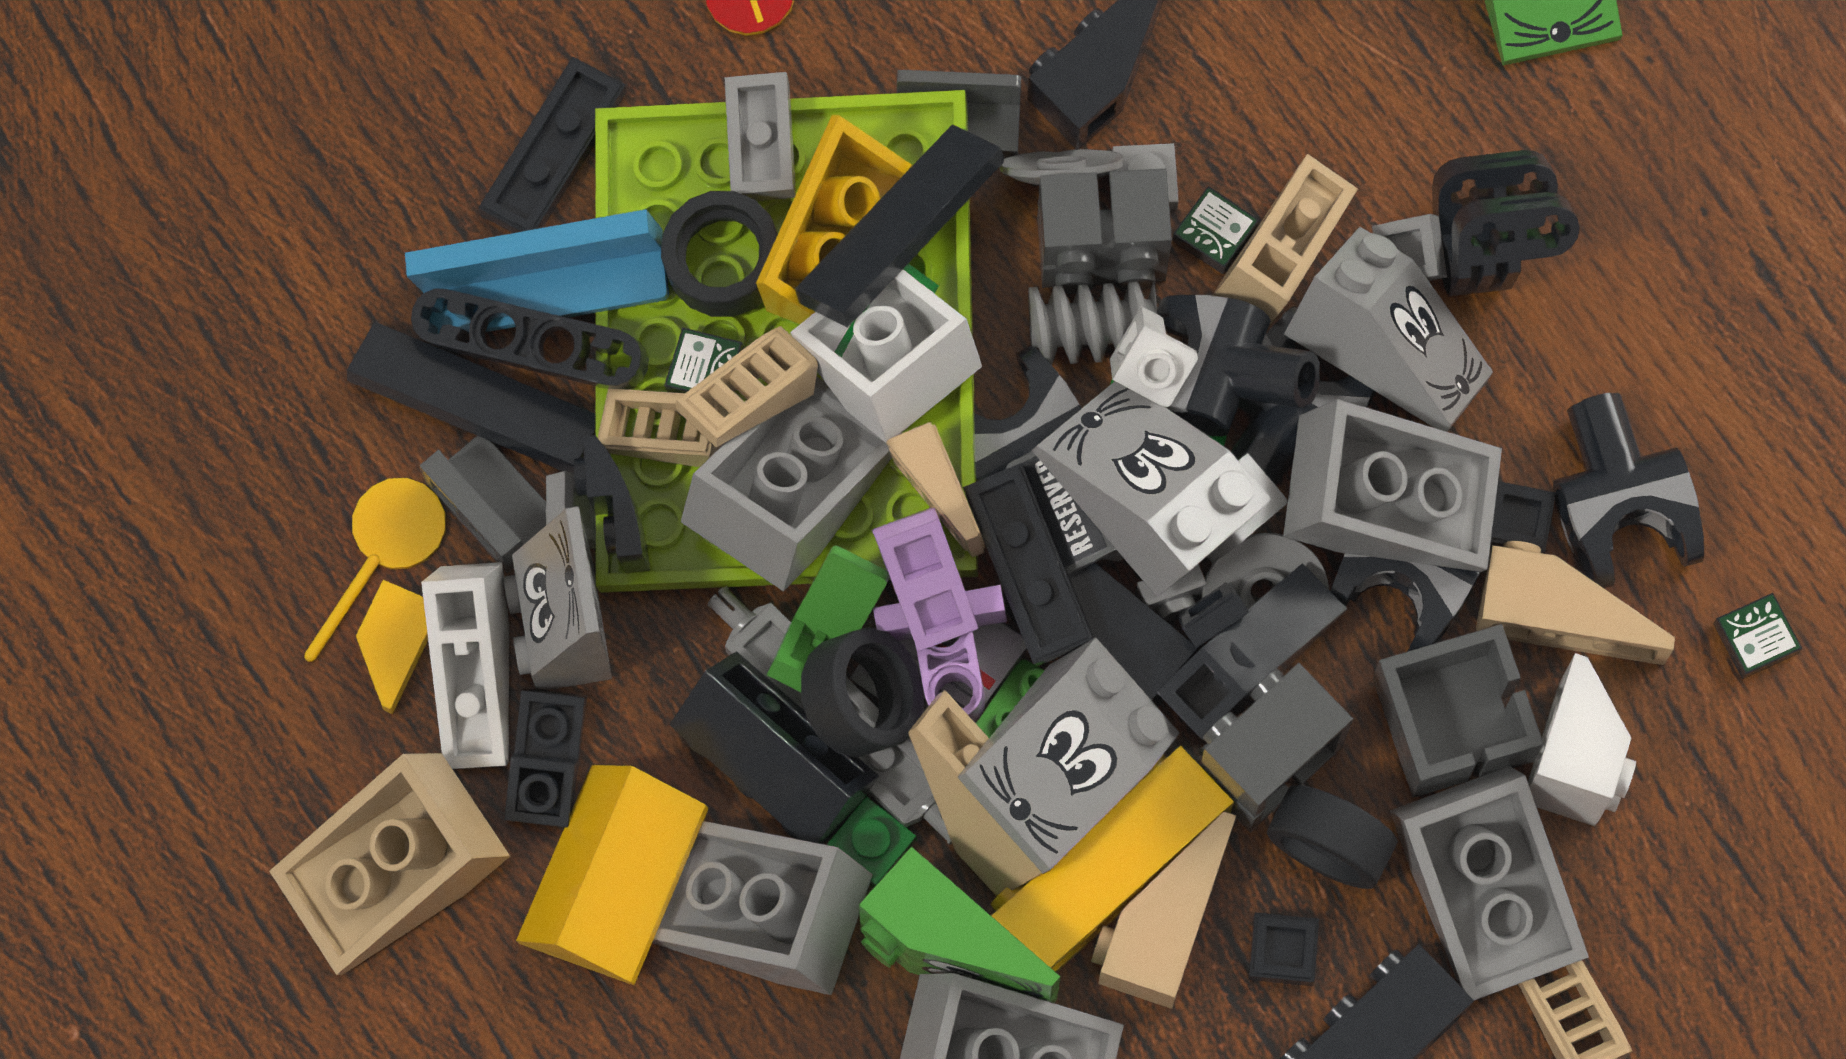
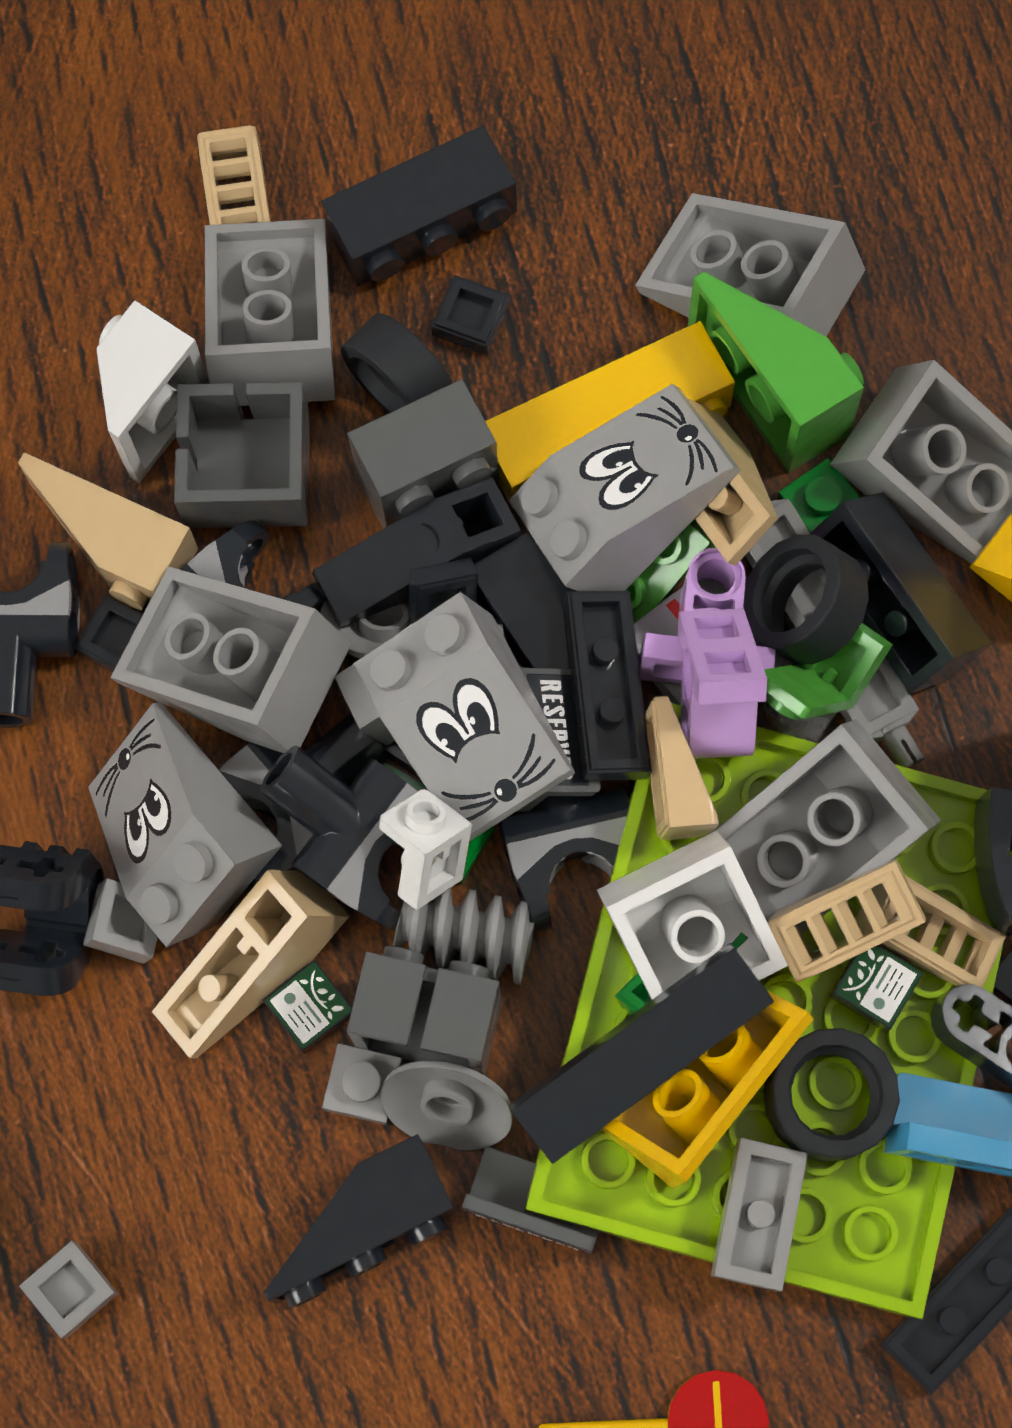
camera: 160 degrees left, 0 degrees up
tan slope [1091,812,1236,1009] -> none

